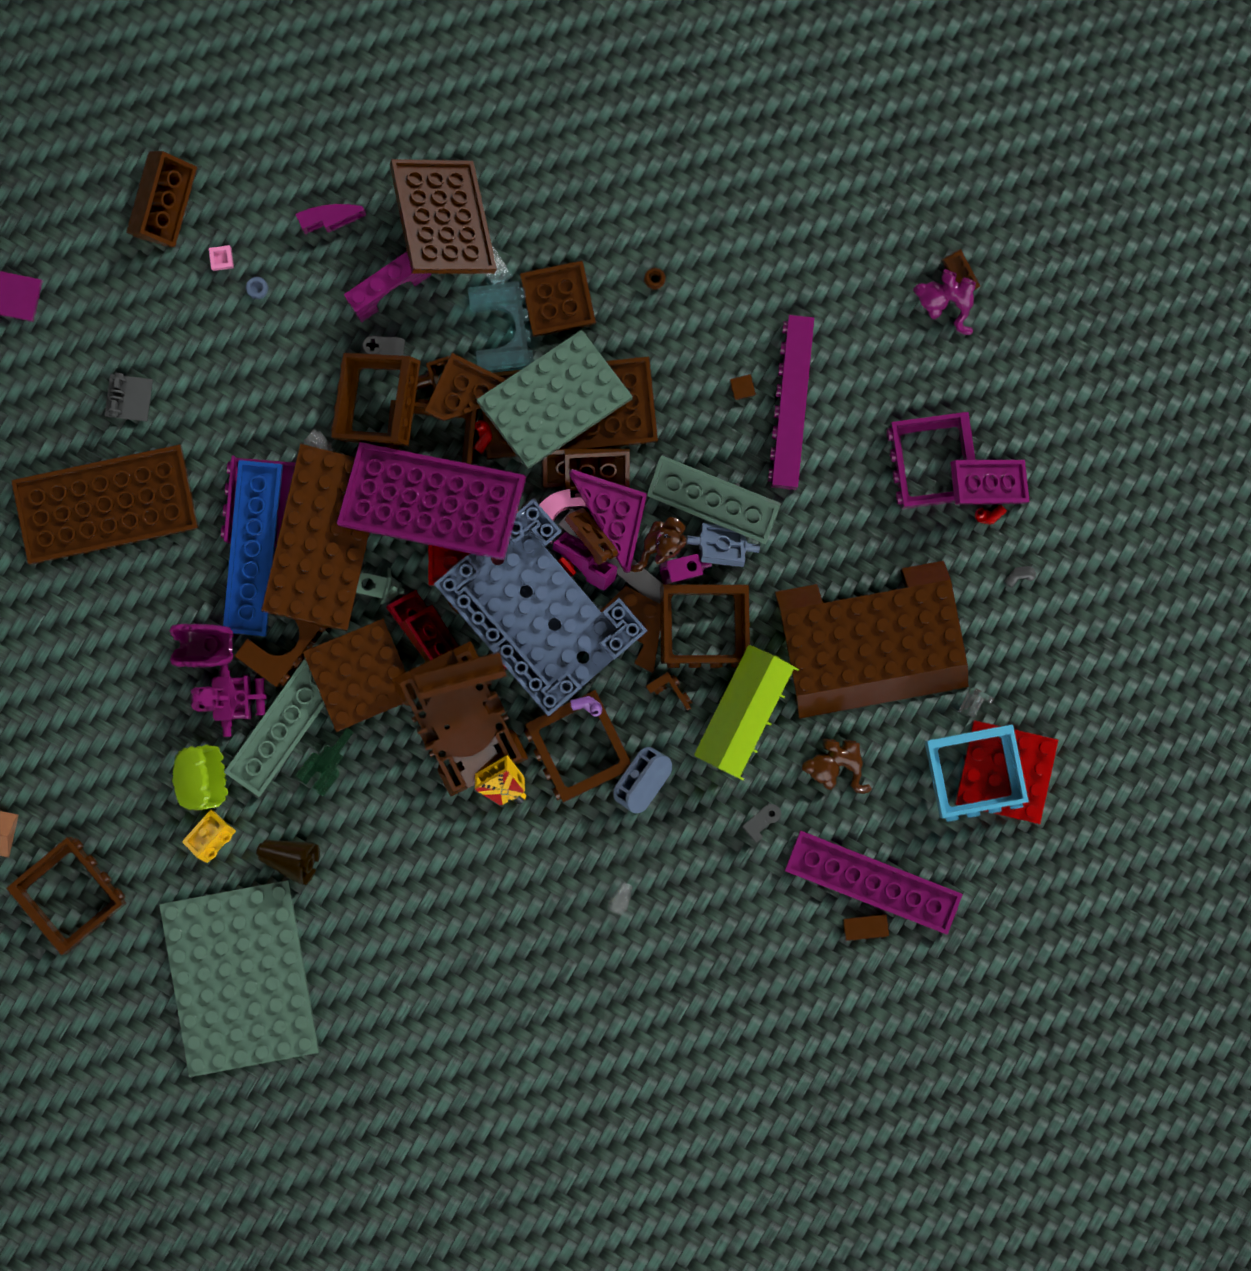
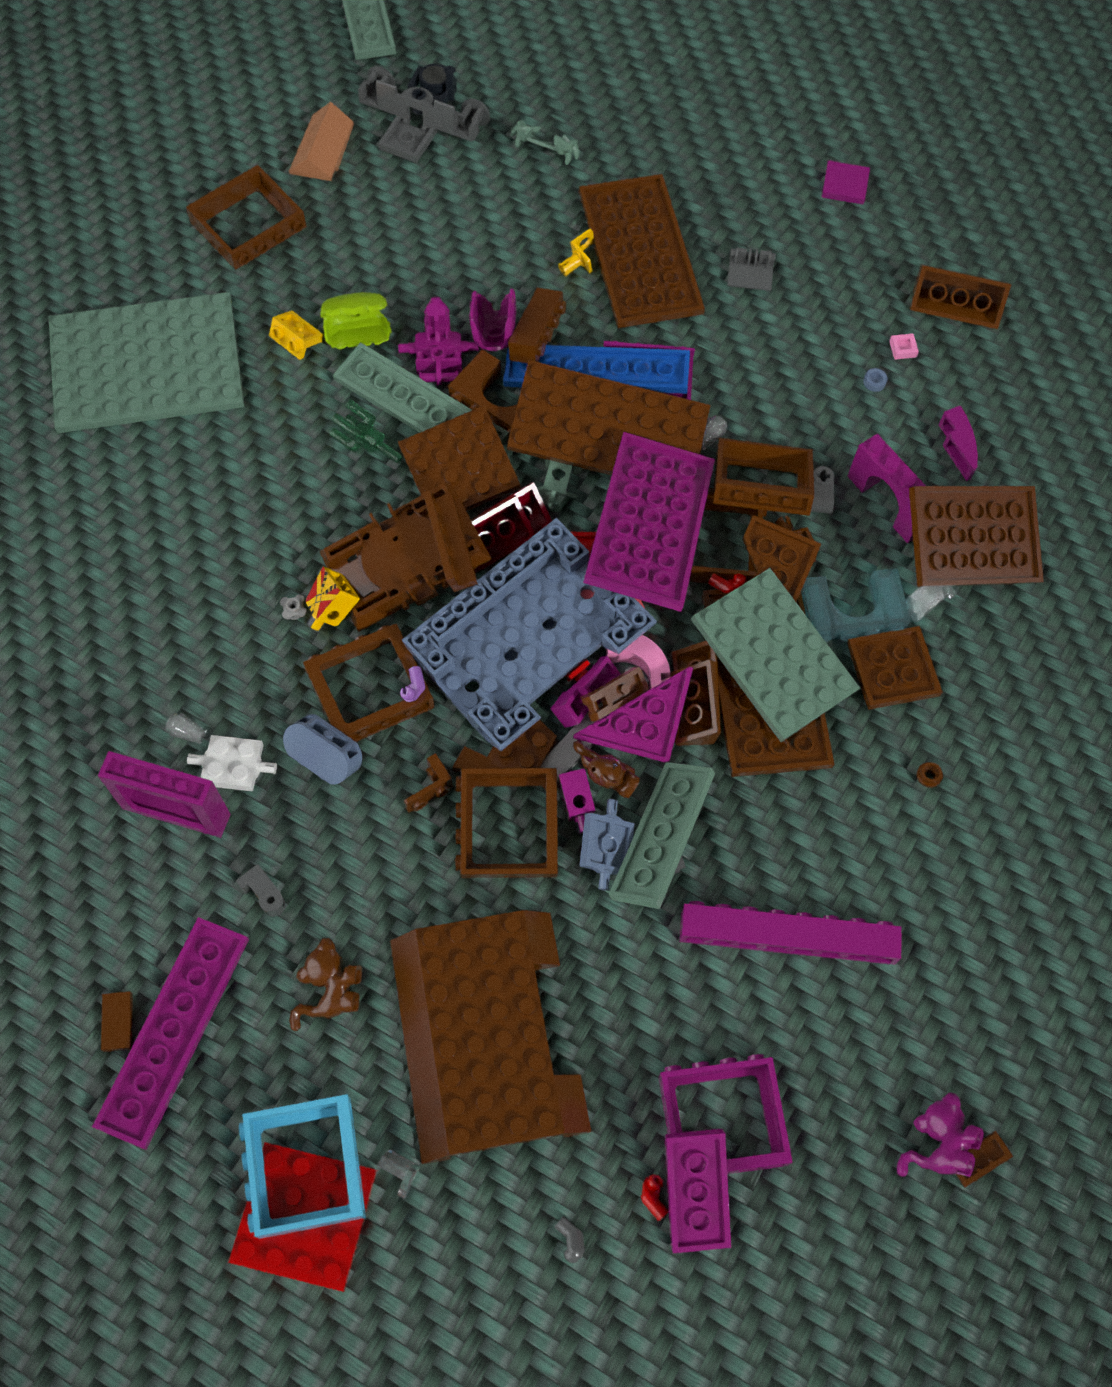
camera: 90 degrees right, 20 degrees down
dark brown cone [256,840,320,885] -> none
lime piece [694,645,799,780] -> none
reddish brown tile [730,374,756,401] -> none
none -> magenta piece [98,751,231,838]
none -> white plate [187,735,277,791]
none -> light grey plate [280,595,307,620]
none -> reddish brown brick [508,287,566,363]
none -> yellow bracket [558,229,594,276]

